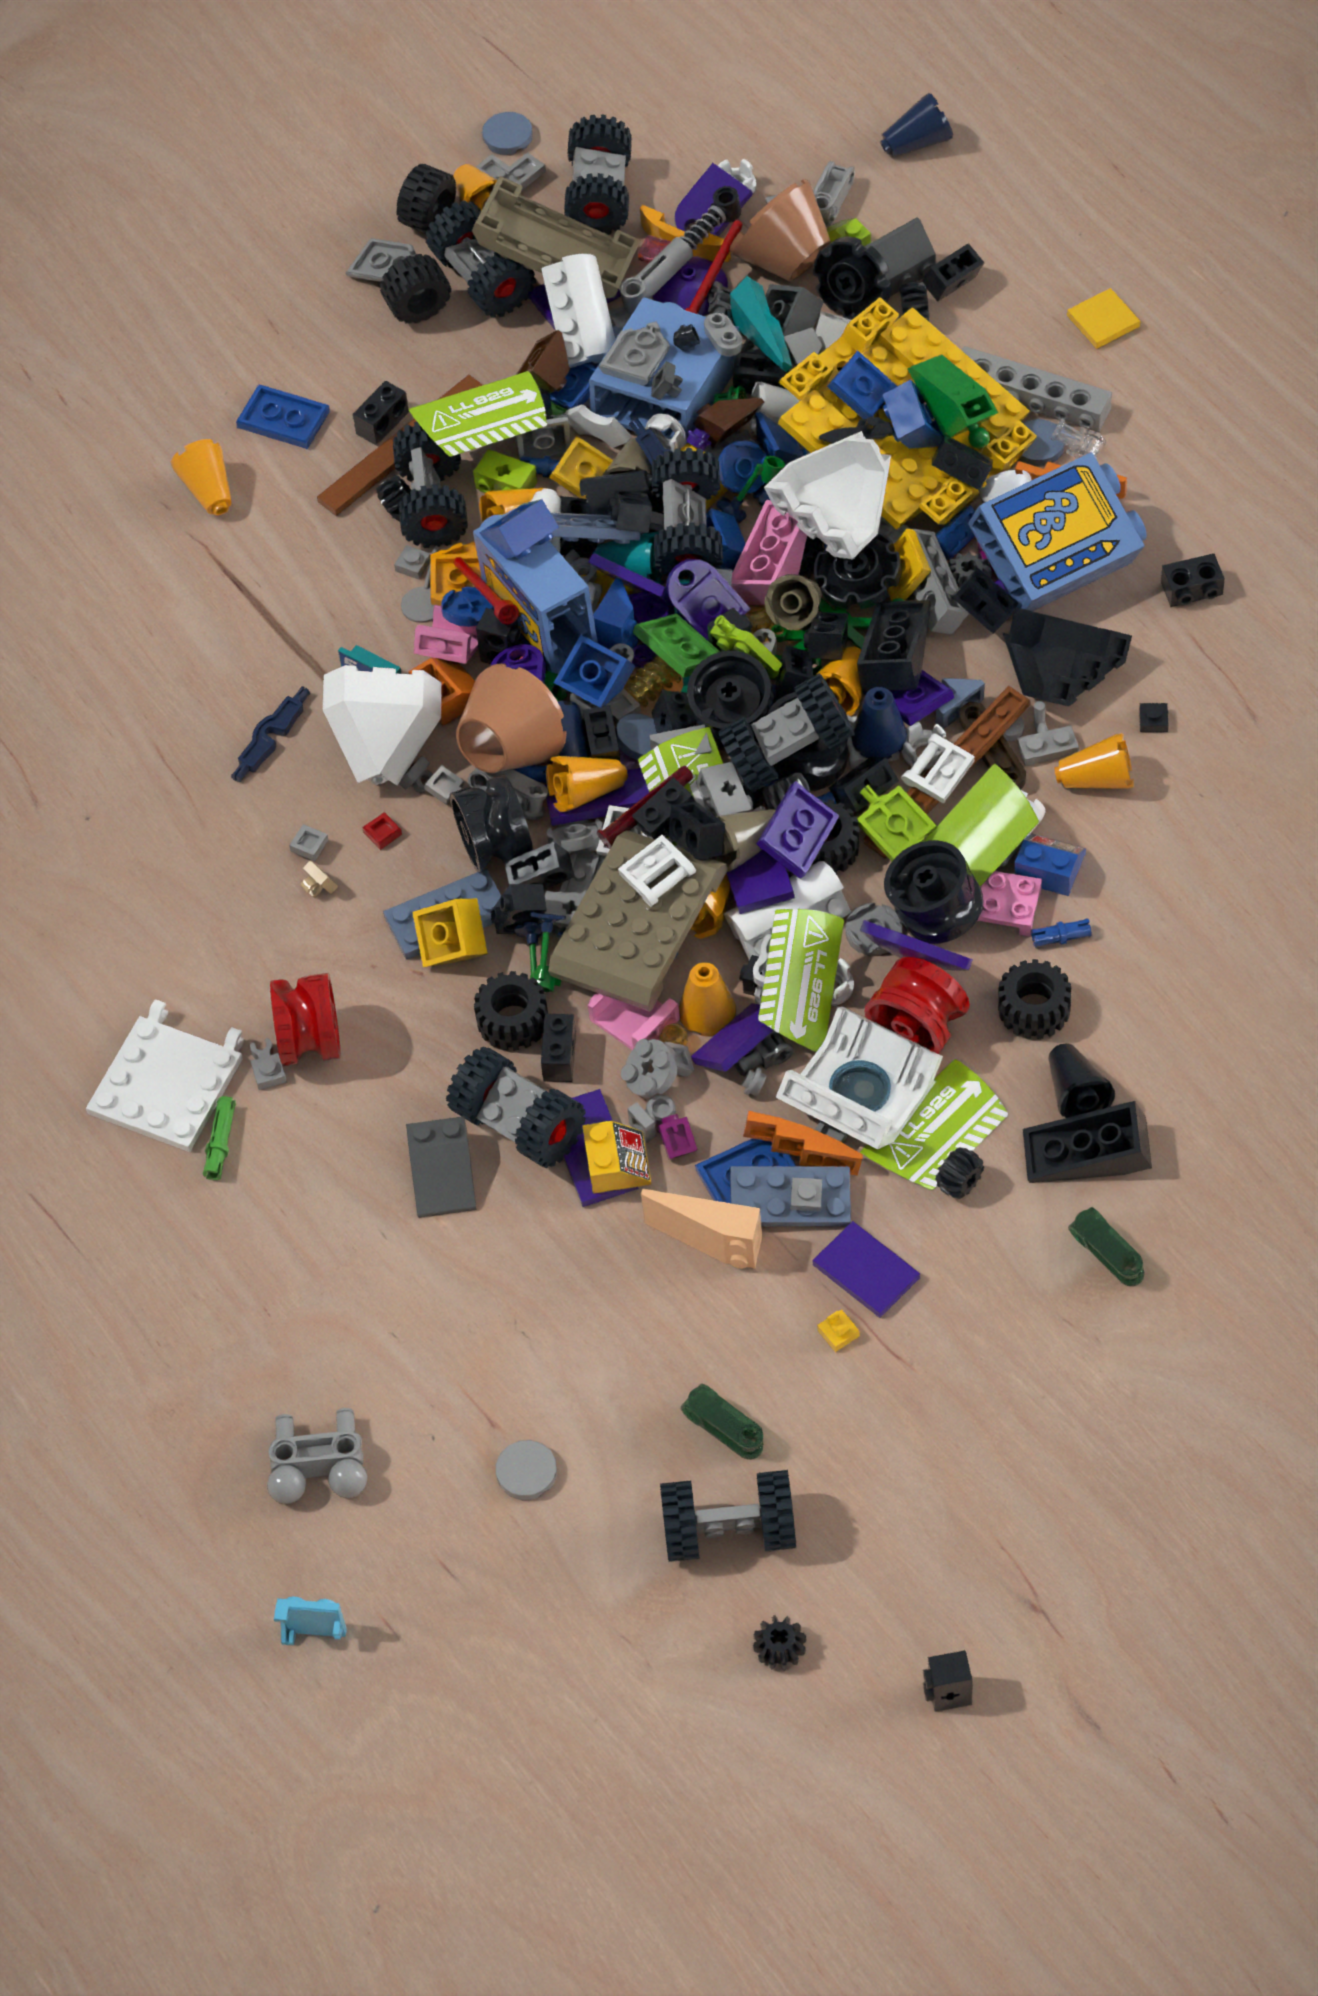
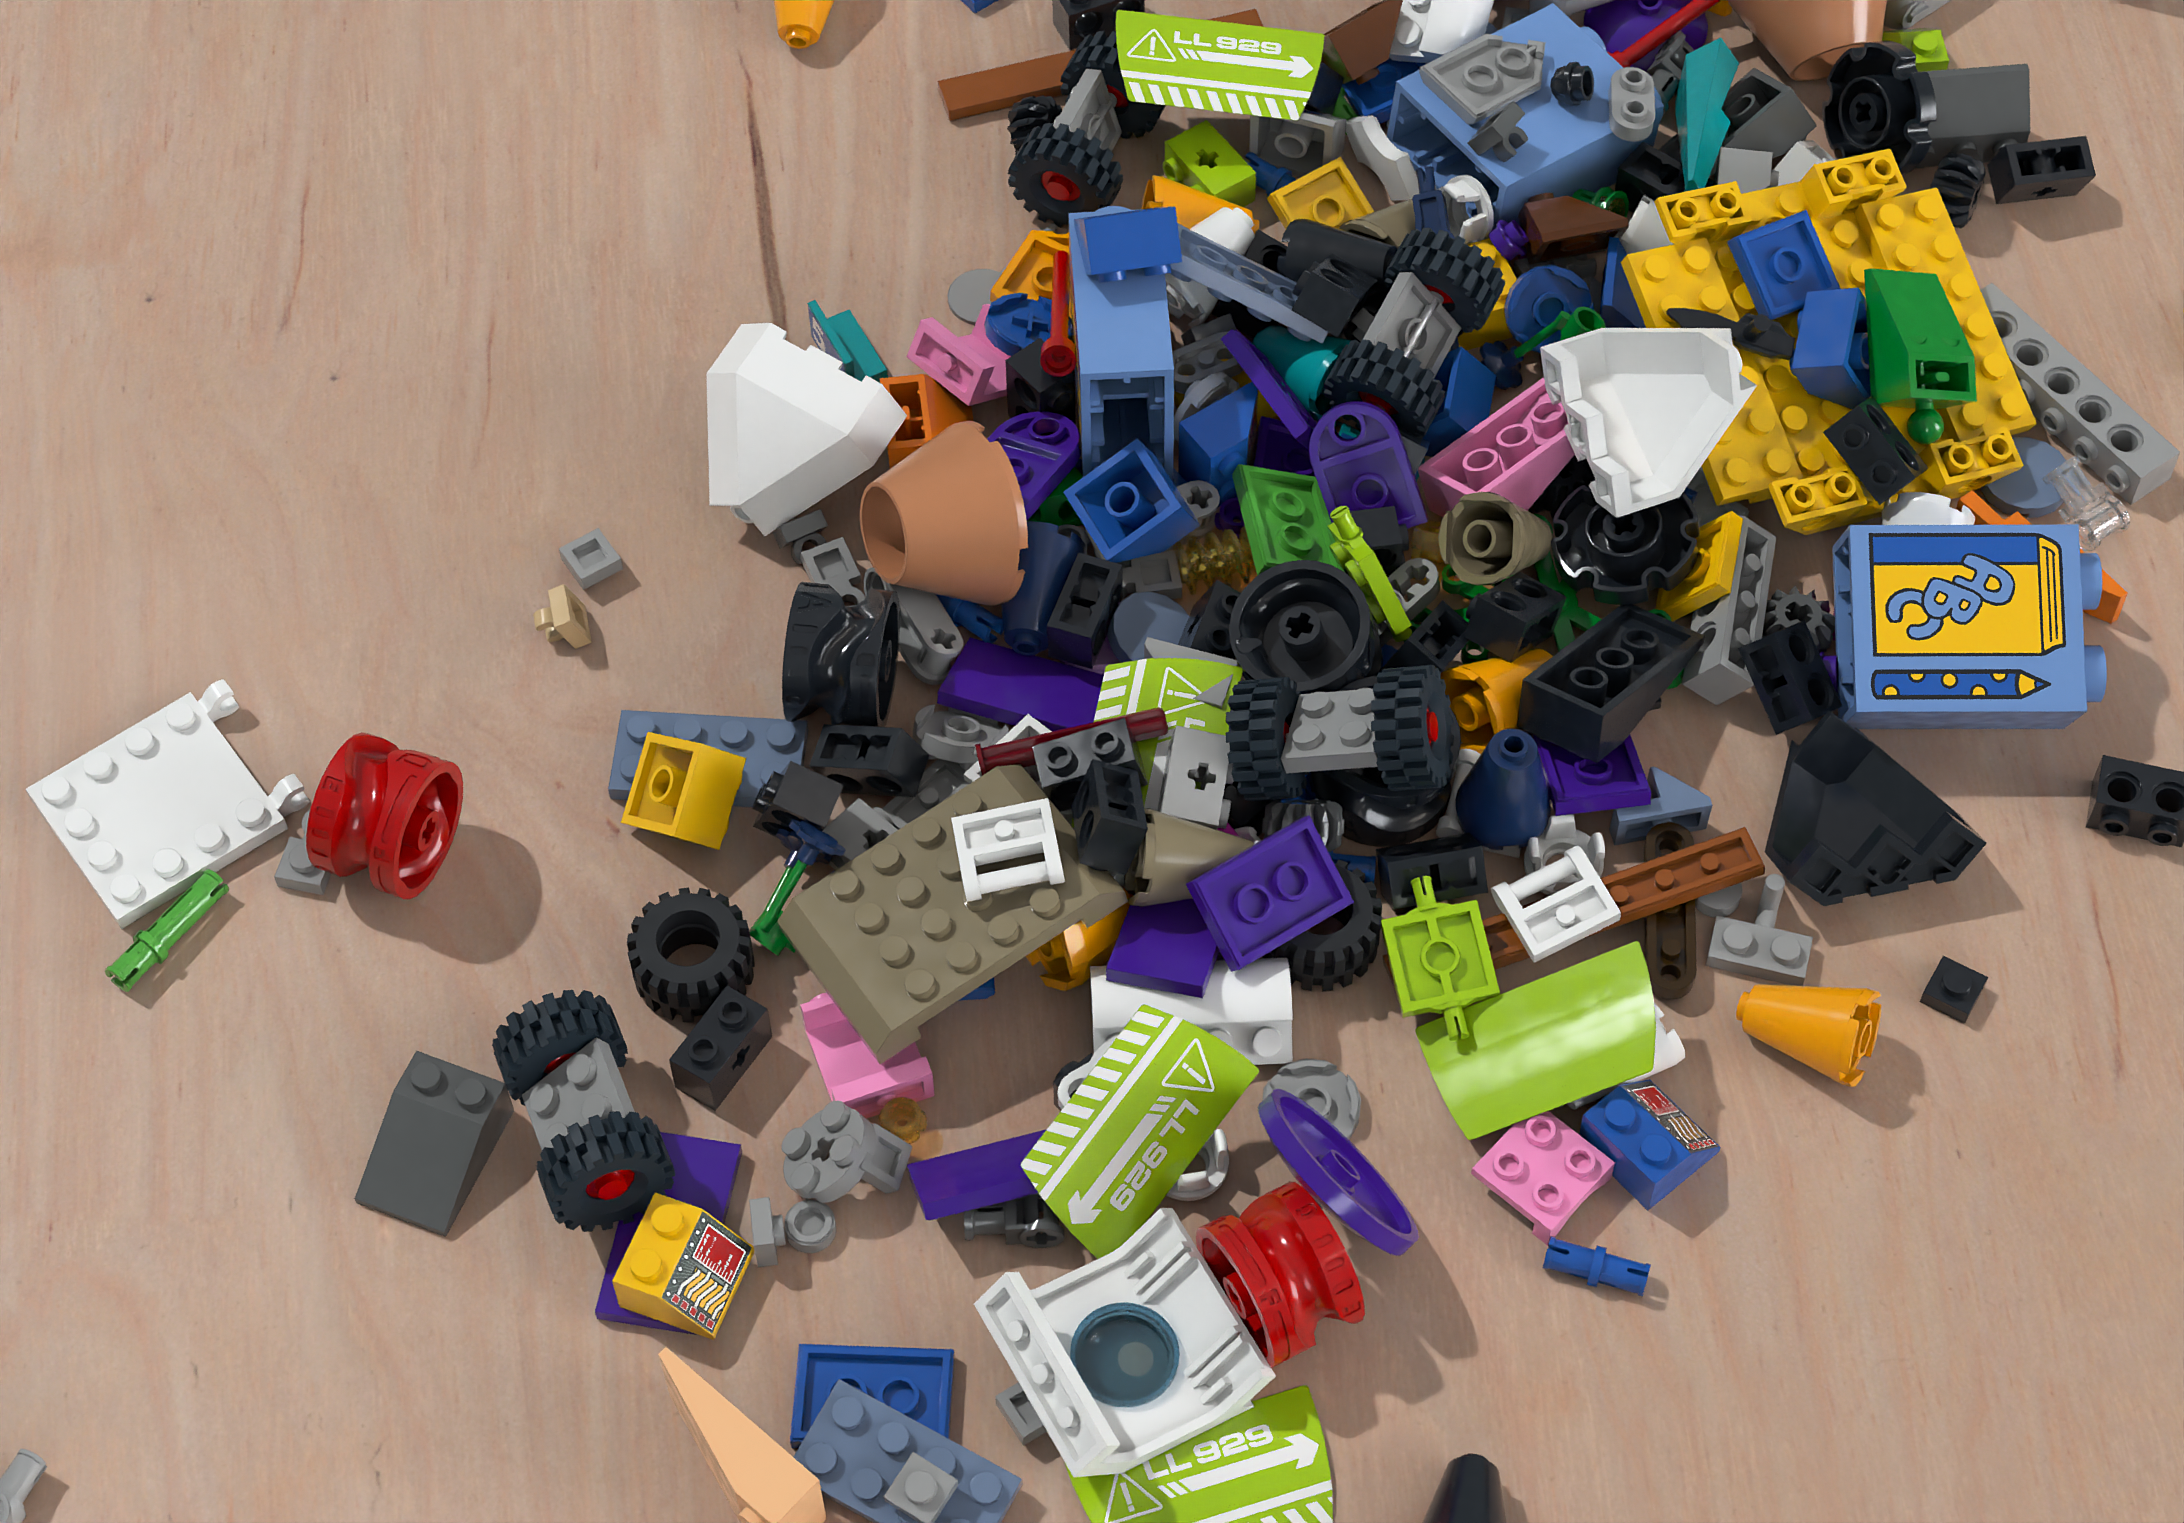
camera: 25 degrees right, 0 degrees up
dark blue piece [231,686,310,783] -> none
red tile [362,812,402,850] -> none
light grey plate [394,545,431,579] -> none
light orange cone [546,756,628,812] -> none
magenta bracket [656,1114,698,1160] -> none
light orange cone [679,962,736,1036] -> none
light grey plate [742,1067,767,1096] -> none
orange slope [743,1111,863,1176] -> none
black piece [884,840,984,944] -> none
blue plate [935,505,975,560] -> none
black tyre [998,959,1072,1039] -> none

